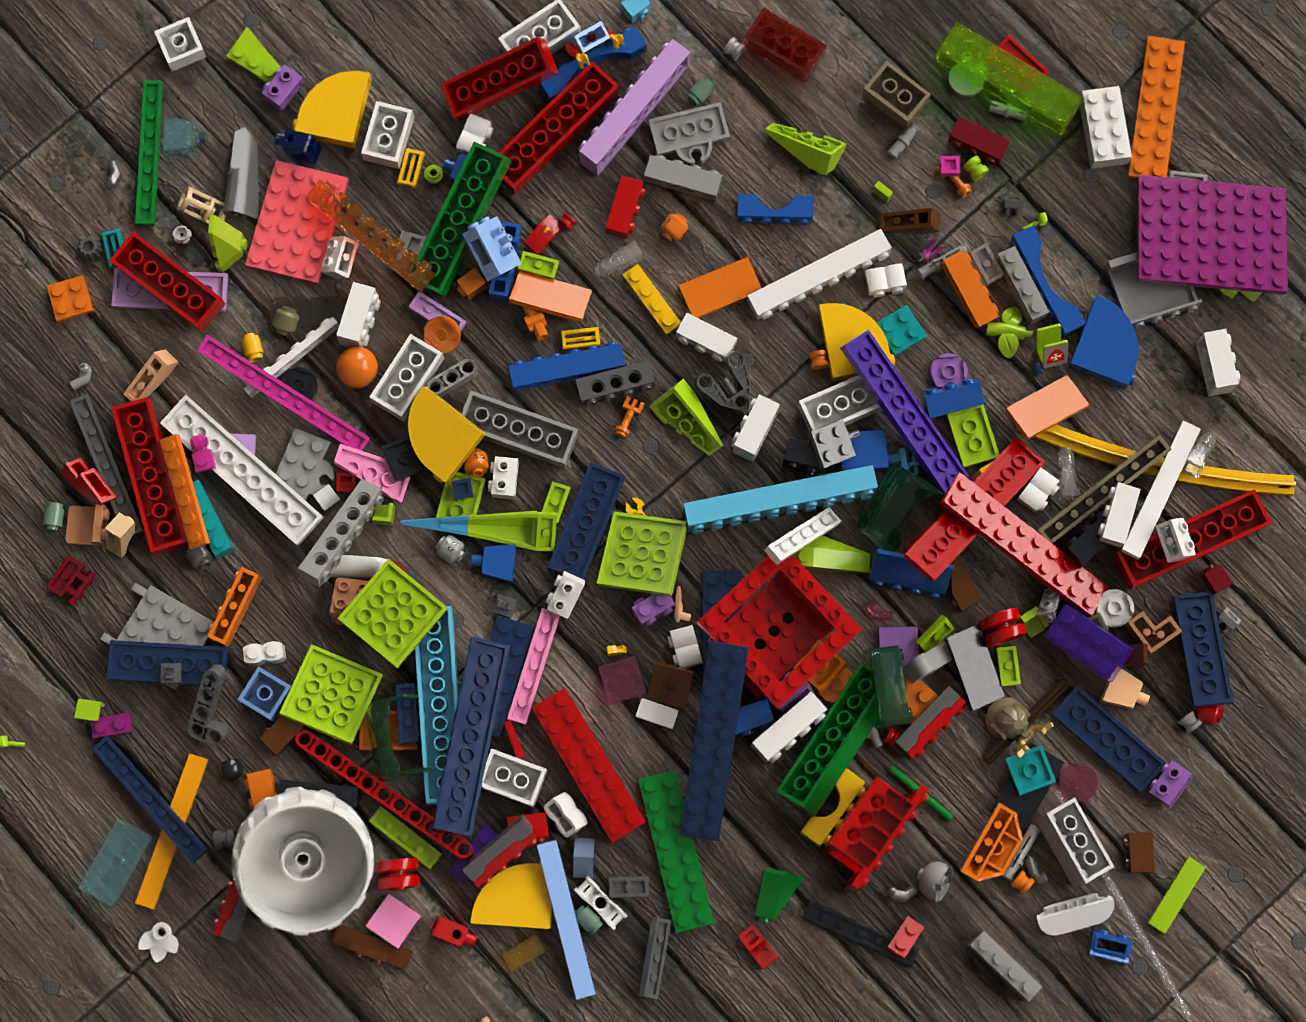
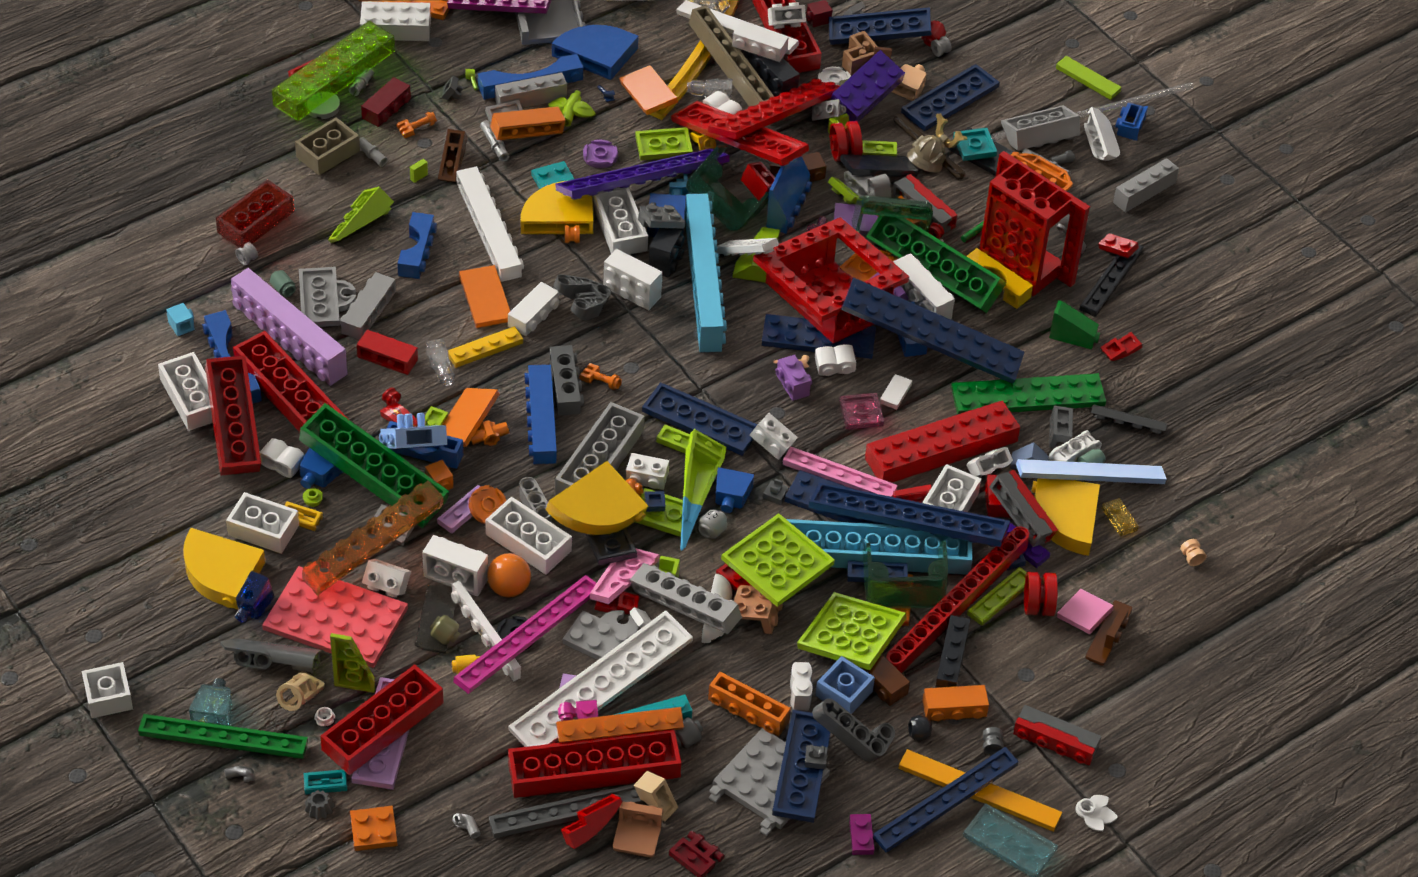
camera: 85 degrees left, 30 degrees down
sand green brick [43,502,64,531] -> none
lime panel [74,699,105,721] -> none
light nougat slope [124,349,178,402] -> none
lime wing [226,27,281,83] -> none
white wheel [232,787,374,935] -> none
medium lavender brick [262,65,304,112] -> none
red torso [430,915,477,947] -> none
yellow tile [561,327,601,351] -> none
torso [565,21,624,69] -> none
lime plate [597,512,688,596] -> none
yellow tile [607,645,627,656] -> none
yellow bar [626,498,646,516] -> none
reddish brown plate [647,661,694,708] -> none
lime wedge [649,378,723,456] -> none
orange head [661,213,688,241] -> none
white brick [864,264,907,298] -> none
flat silver piece [918,235,945,262] -> none
blue brick [921,378,985,418] -> none
dark pink plate [940,156,960,176] -> none
lime wheel [963,155,989,182] -> none
orange wheel [1010,870,1035,896] -> none
piece [1036,324,1068,368] -> none
clear pink tile [1058,763,1098,803] -> none
reddish brown brick [1123,832,1155,873] -> none
medium lavender brick [1149,760,1193,809] -> none

